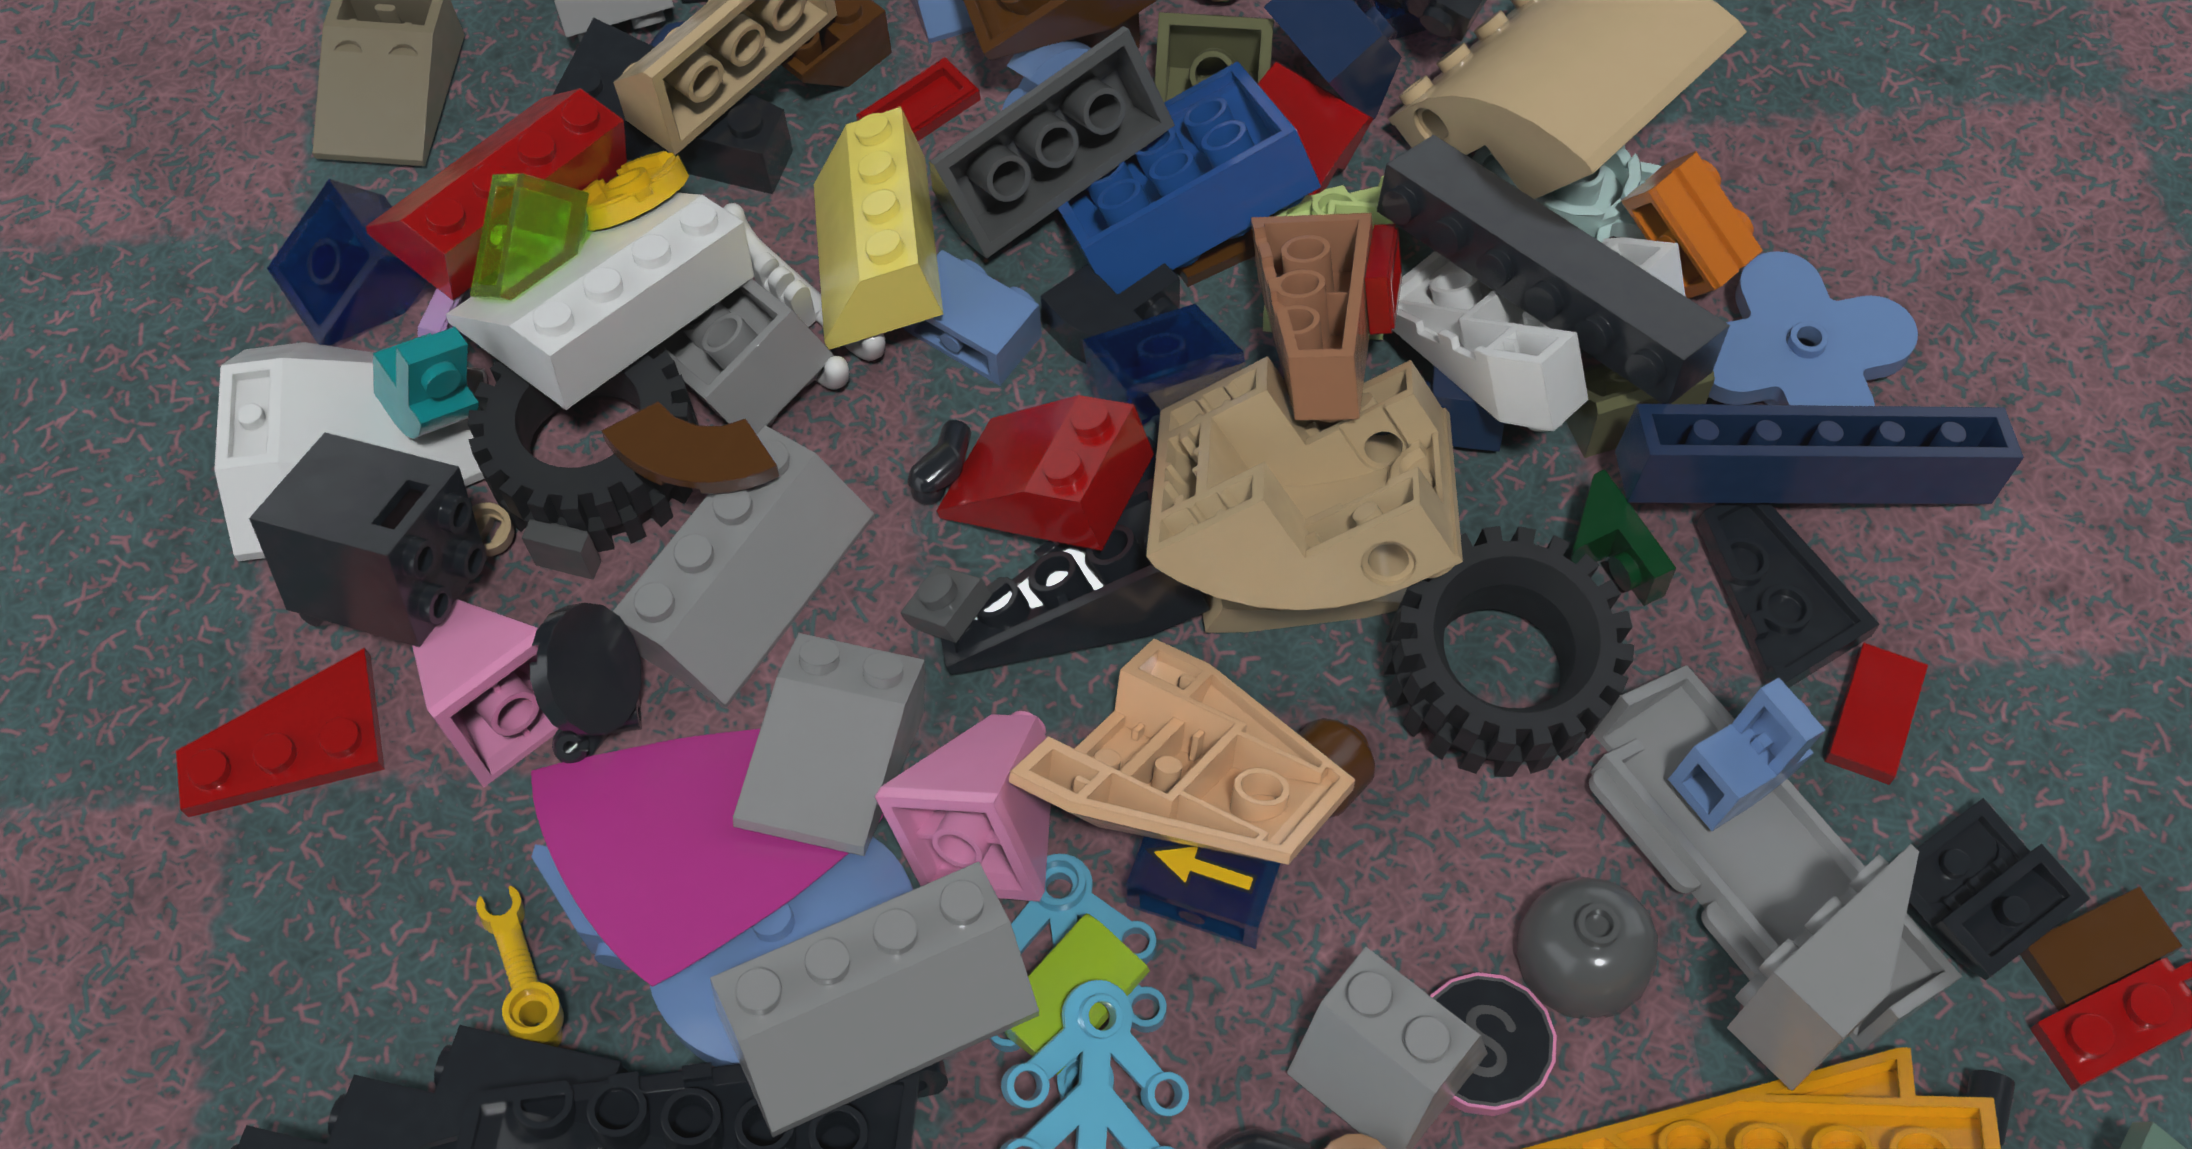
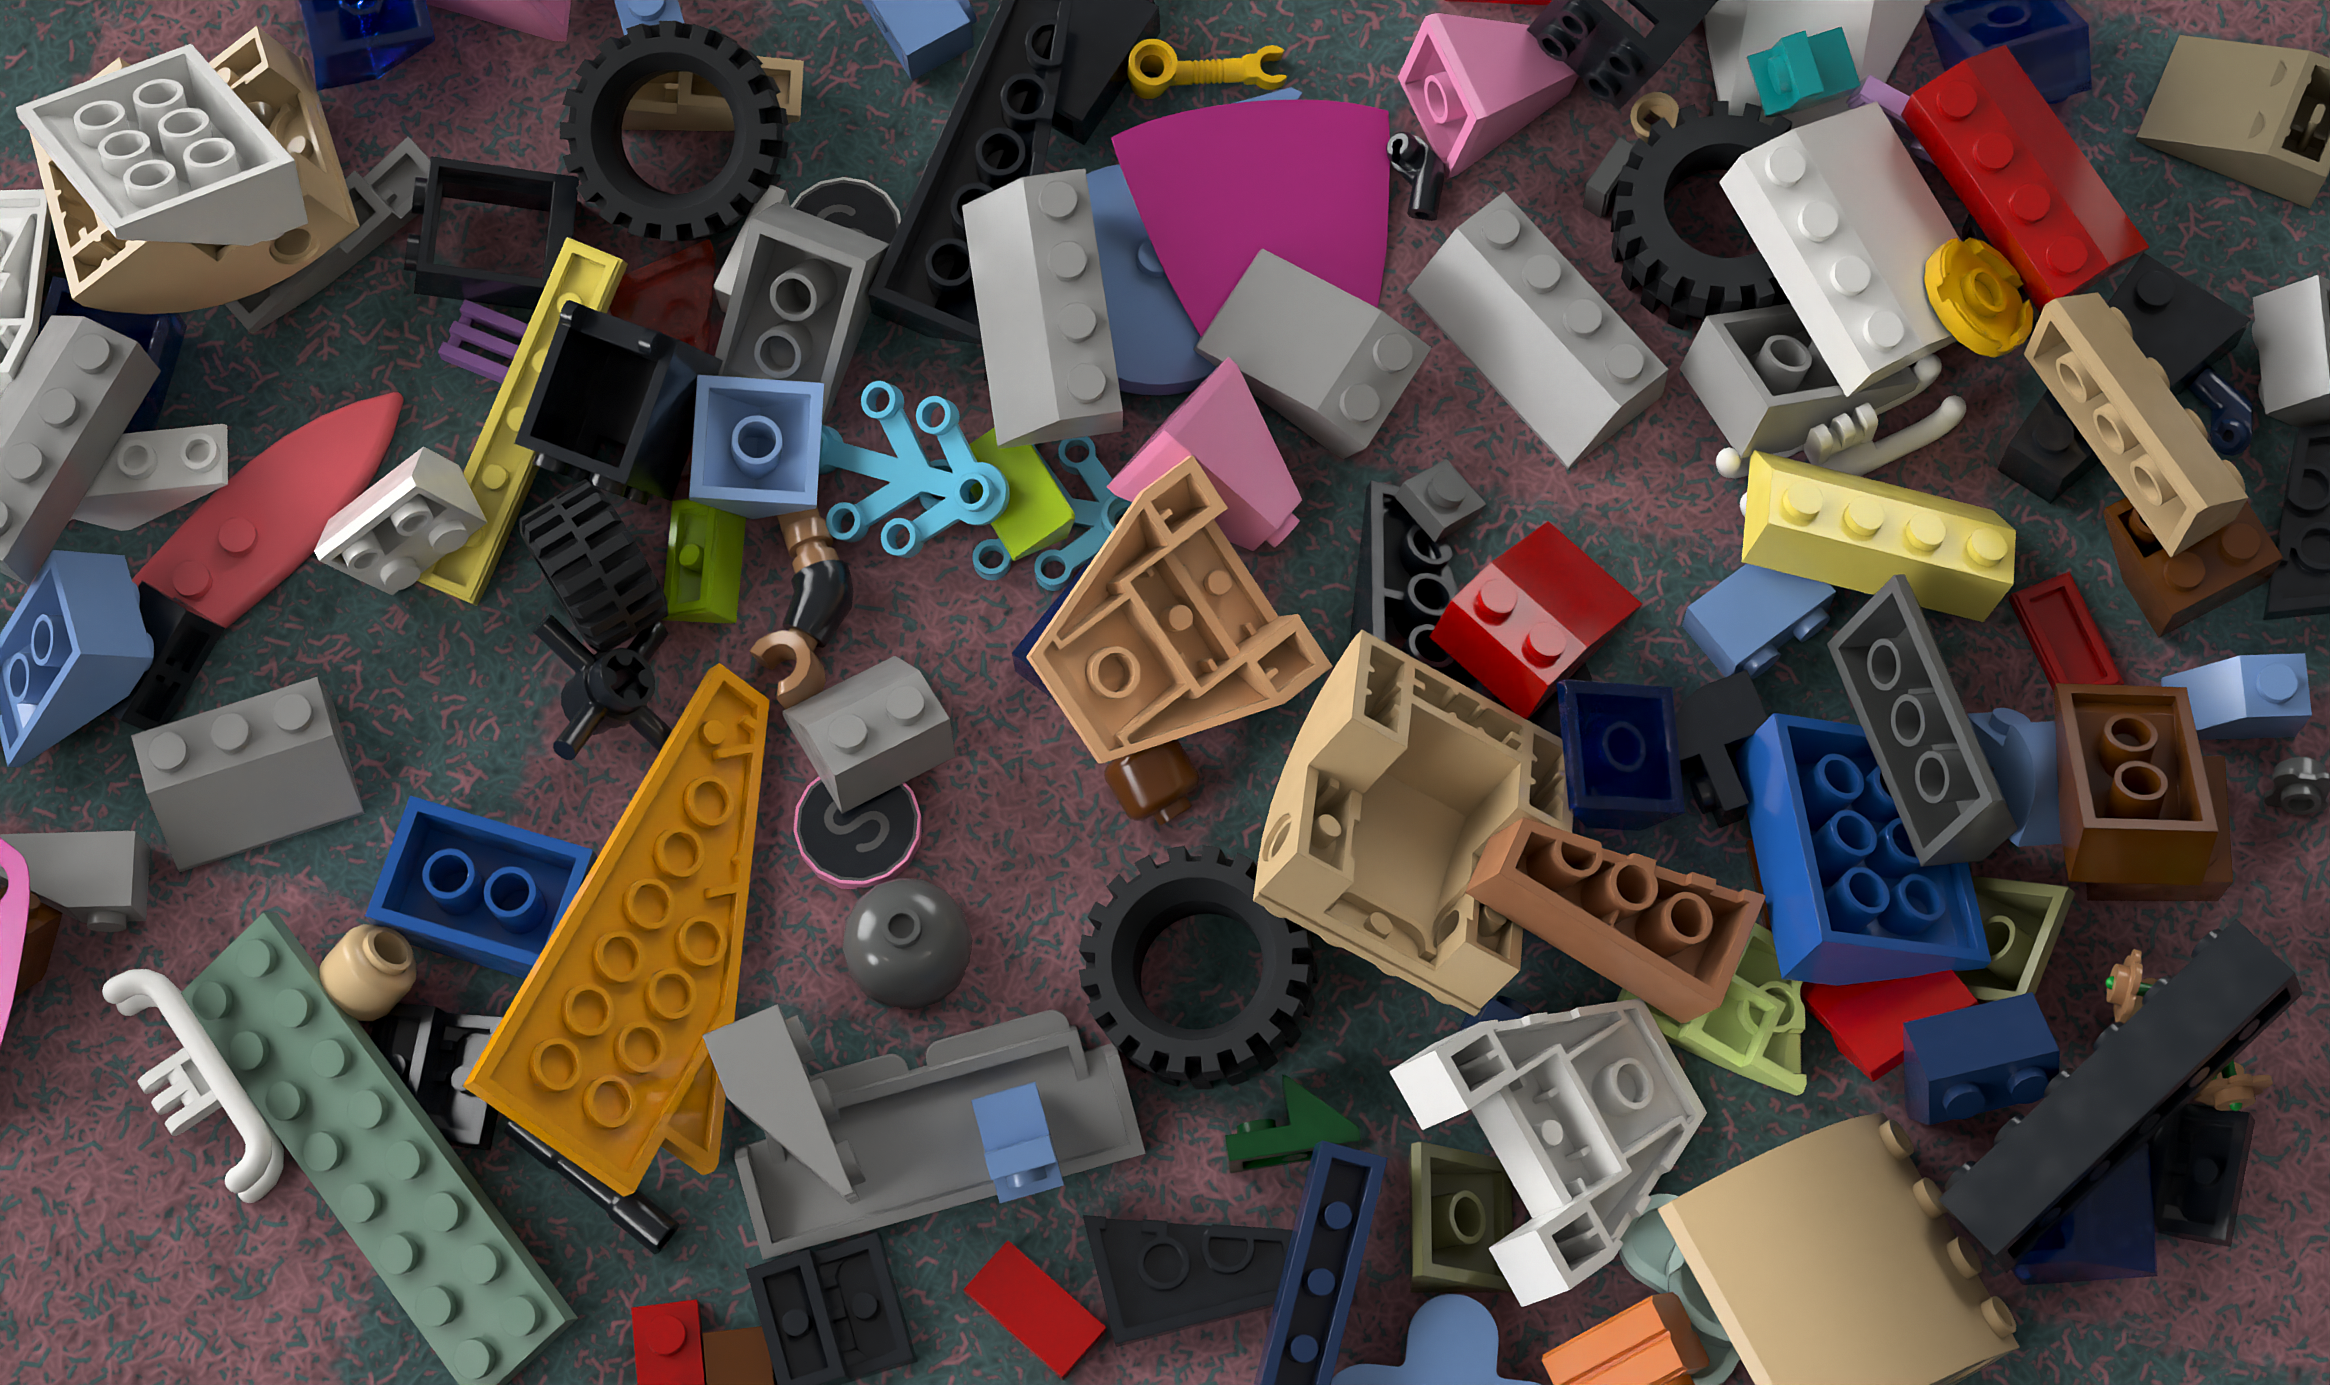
camera: 110 degrees right, 10 degrees up
clear neon green slope [470,173,589,300] -> none
black tile [530,603,642,736] -> none
reddish brown tile [601,401,779,494] -> none
black arm [908,420,972,505] -> none
red tile [1365,224,1403,334] -> none
black brick [1377,135,1730,404] -> none

